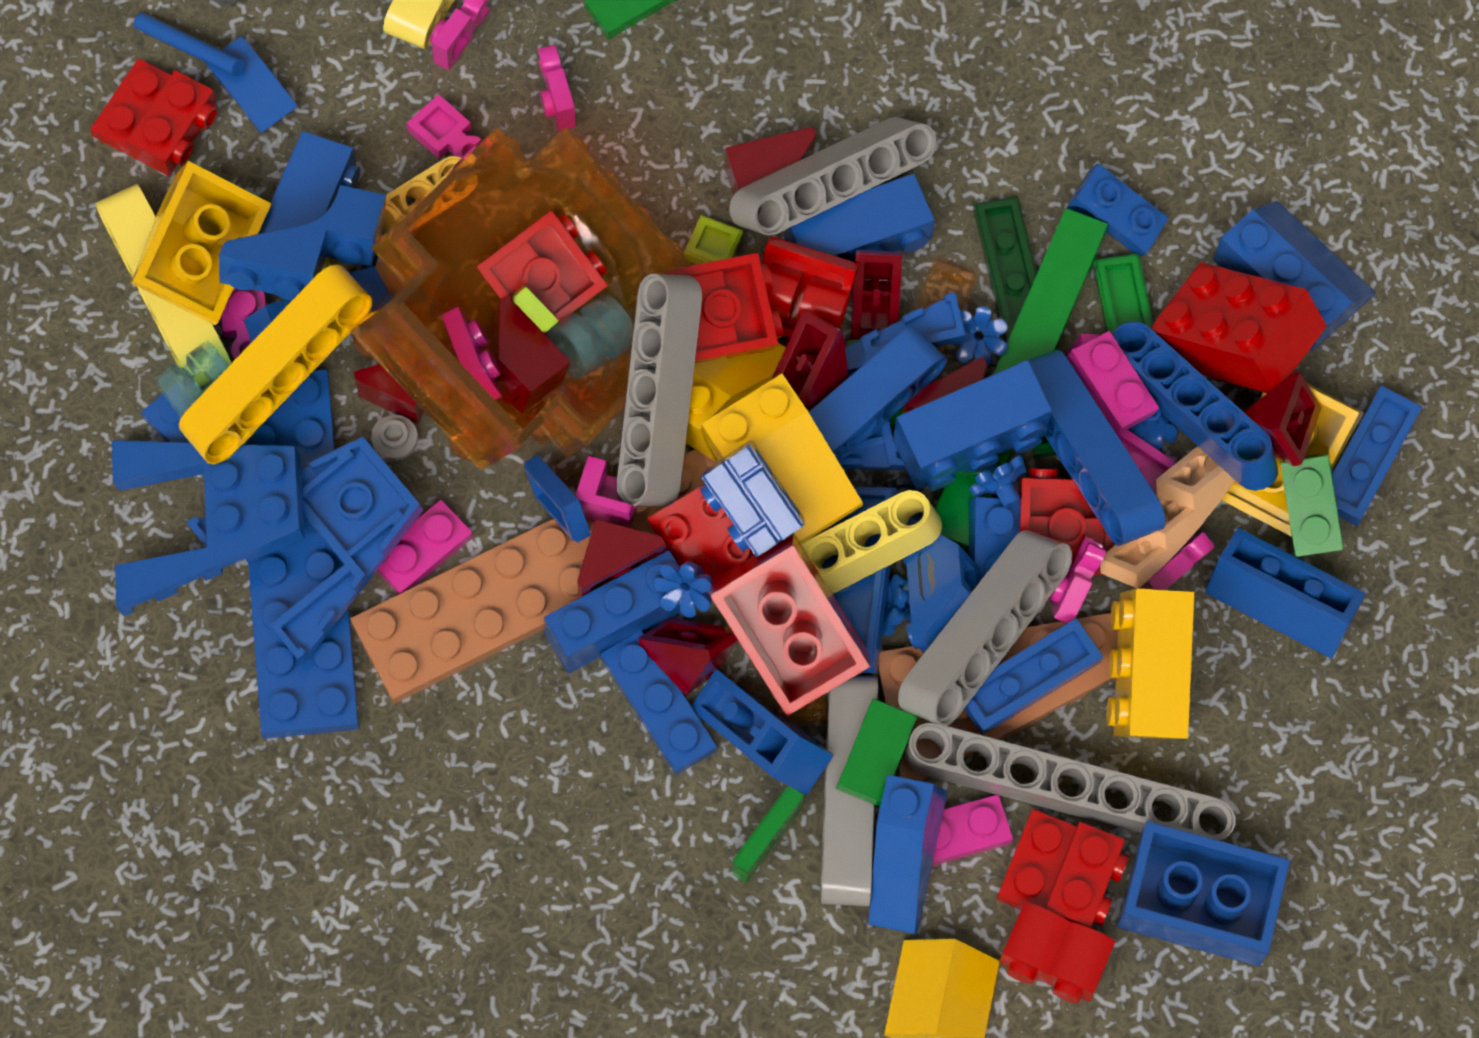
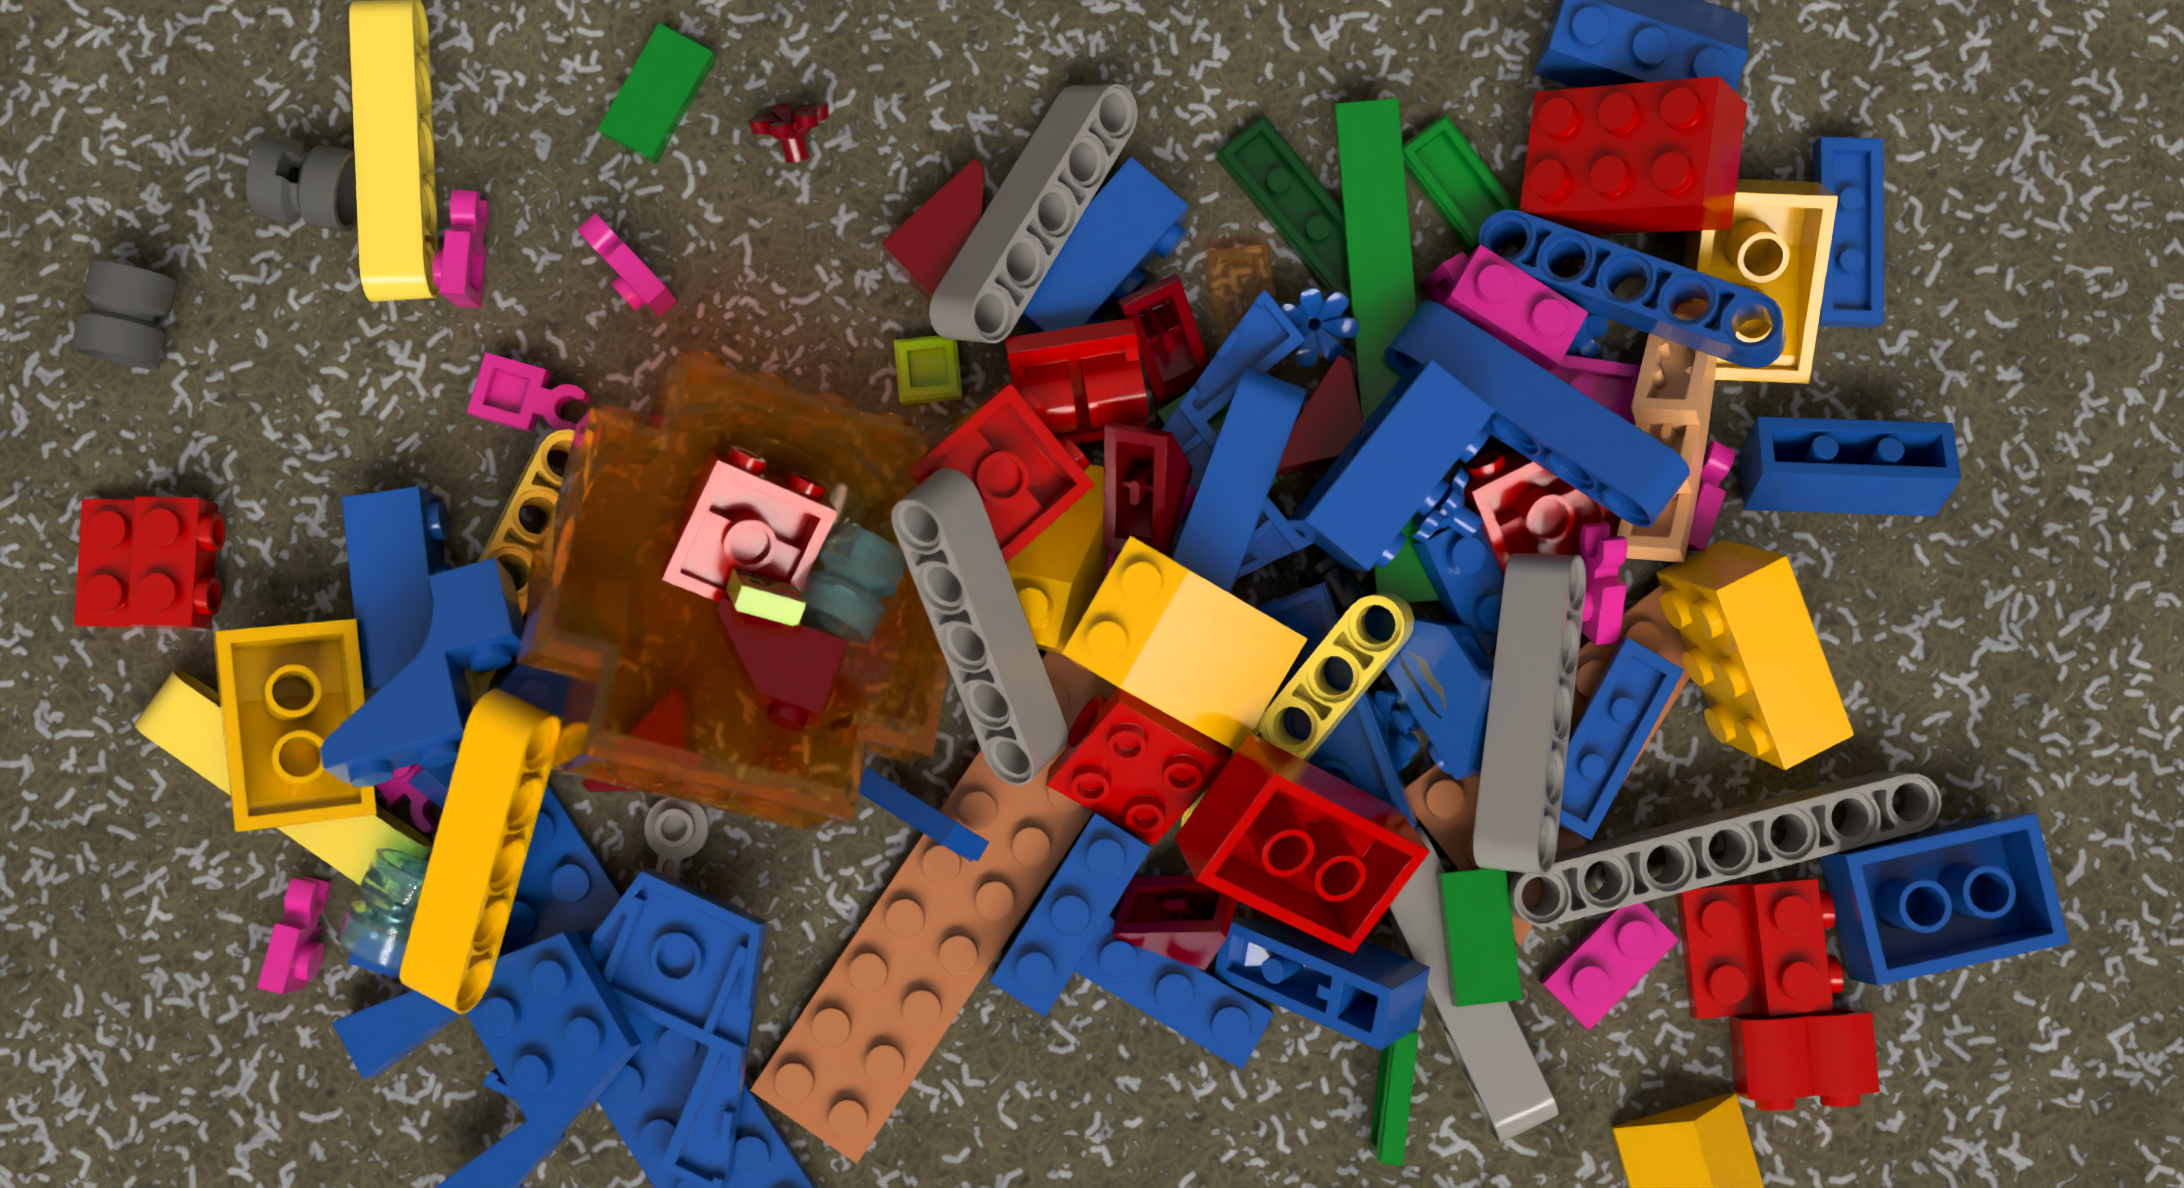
camera: 30 degrees left, 15 degrees up
blue bar [134,13,245,77] -> none
blue slope [205,36,298,135] -> none
dark pink plate [377,500,473,595] -> none
dark pink plate [442,307,502,405] -> none
dark pink panel [575,456,637,528] -> none
dark red slope [577,519,666,598] -> none
blue plant [653,561,713,617] -> none
brick [699,440,805,557] -> none
blue slope [869,775,948,935] -> none
blue plate [1066,163,1168,257] -> none
dark red slope [1244,372,1322,467] -> none
brick [1280,452,1344,557] -> none
none -> dark pink plate [257,876,331,994]
none -> dark red plant [747,102,829,163]

